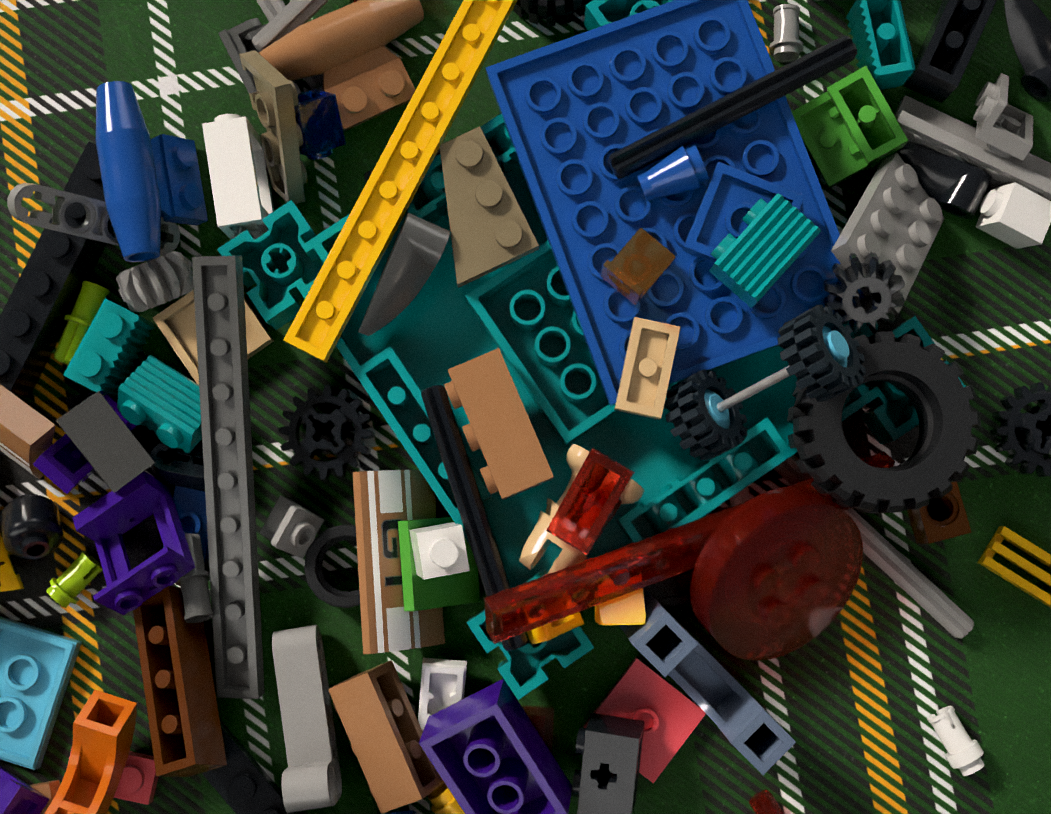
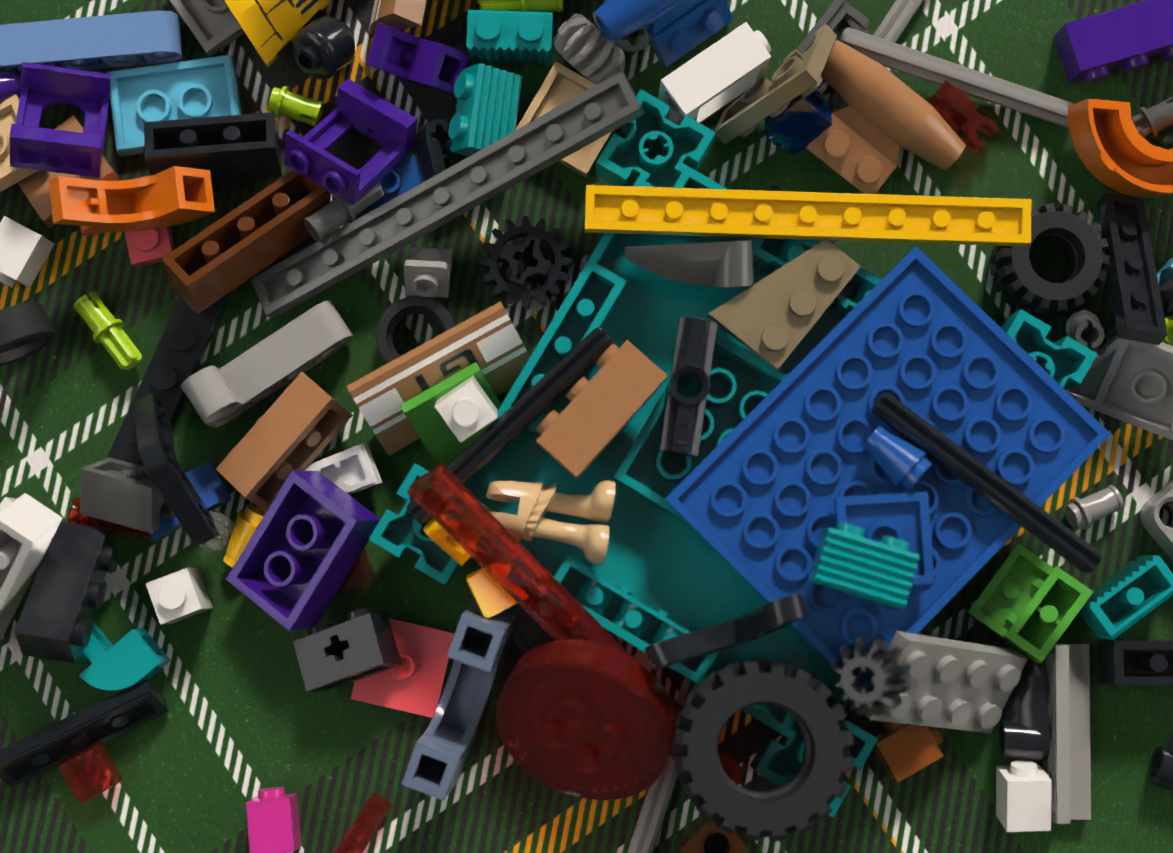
camera: 60 degrees right, 0 degrees up
dark grey hinge [55,391,155,493] -> none
clear red slope [546,448,635,555] -> none
clear orange bracket [600,228,675,305] -> none
tan plate [614,317,680,420] -> none
black axle [664,305,866,461] -> none
light grey bracket [973,73,1033,161] -> none
none -> black brick [144,112,282,182]
none -> black beam [644,593,809,670]
none -> black piece [659,317,718,457]
none -> dark orange brick [873,722,944,782]

